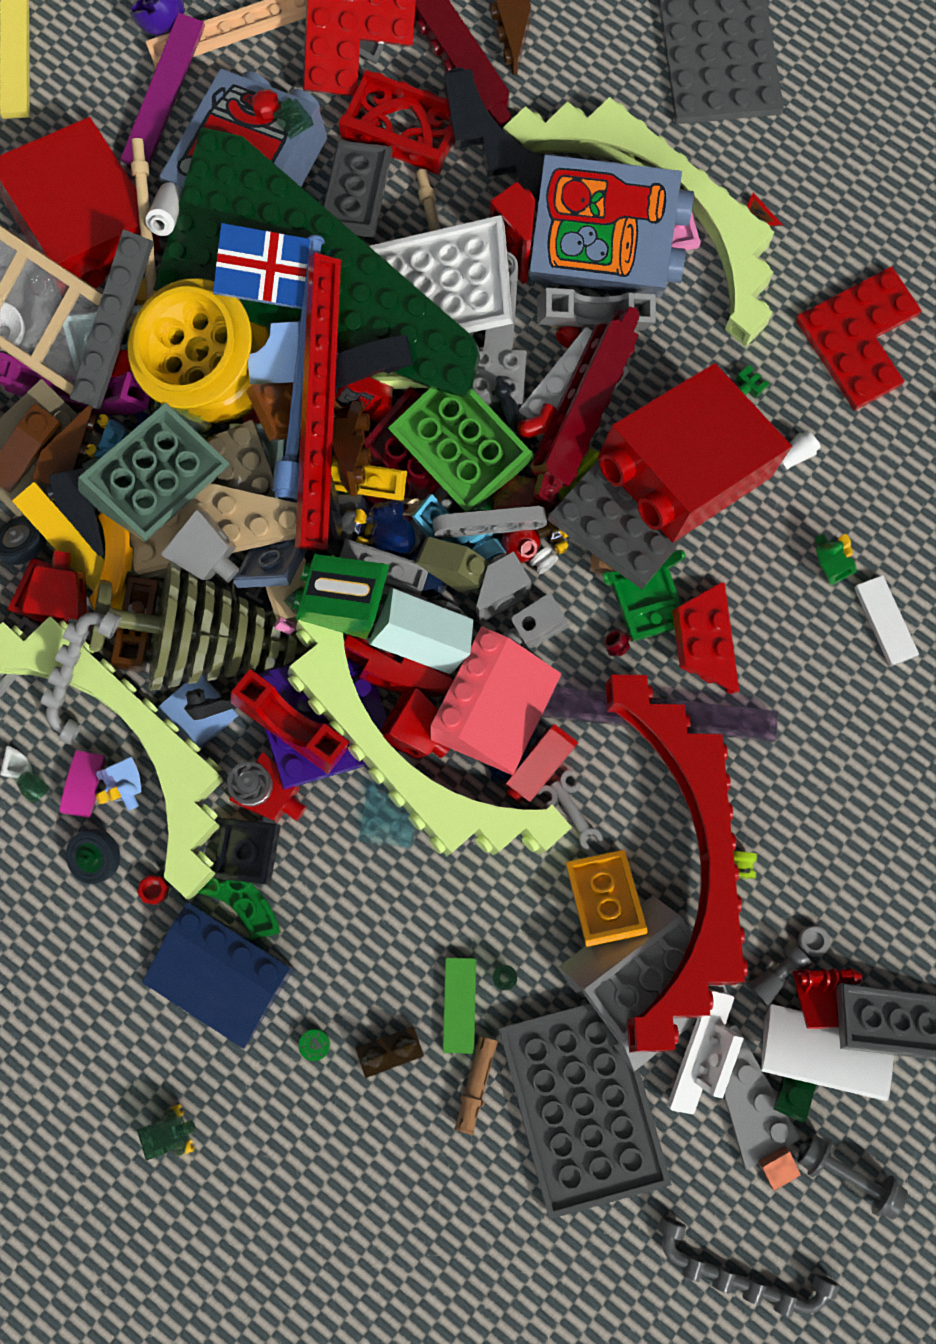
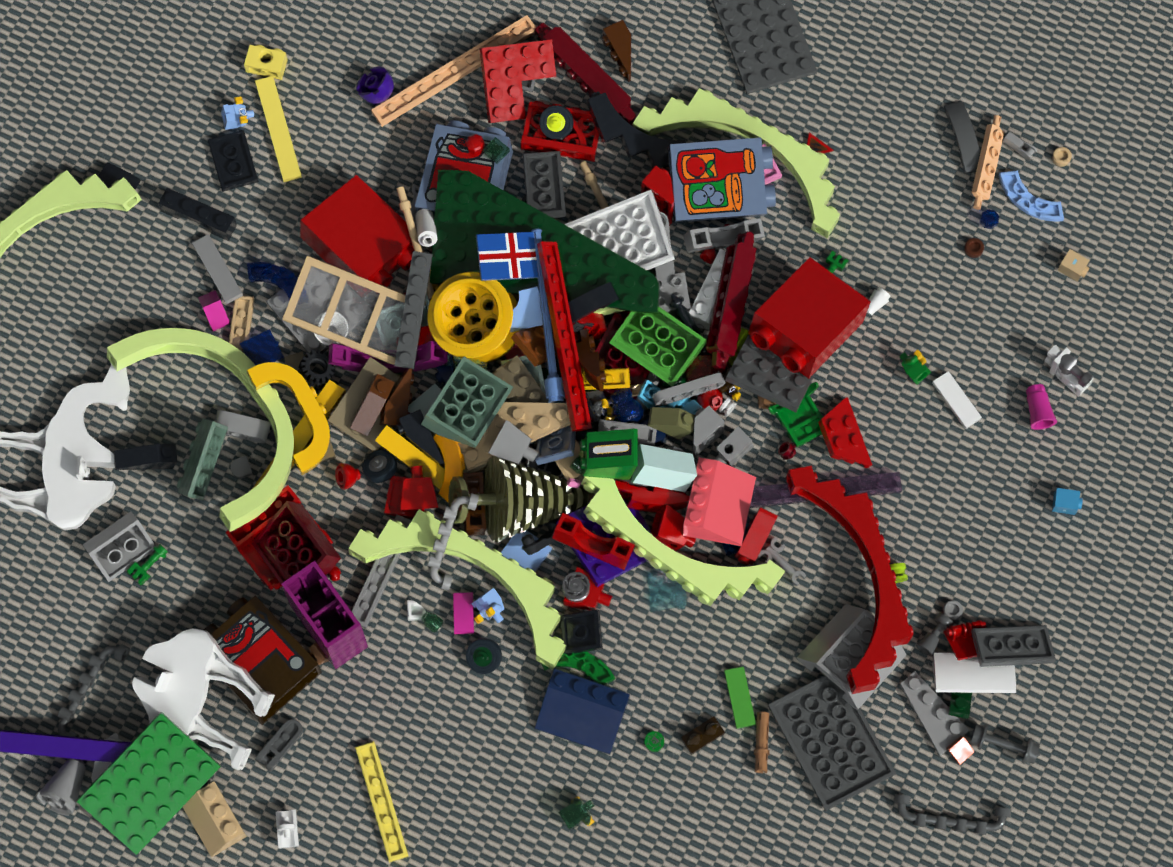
camera: 15 degrees left, 5 degrees down
dark azure piece [85,414,130,459] -> none
magenta tile [120,12,205,167] -> none
red tile [137,875,170,905] -> none
clear green hose [492,965,517,990] -> none
red arm [517,403,556,438] -> none
light orange plate [566,850,647,947] -> none
white bracket [667,989,744,1114] -> none
red plate [795,266,922,411] -> none
none -> black wheel [539,105,574,139]

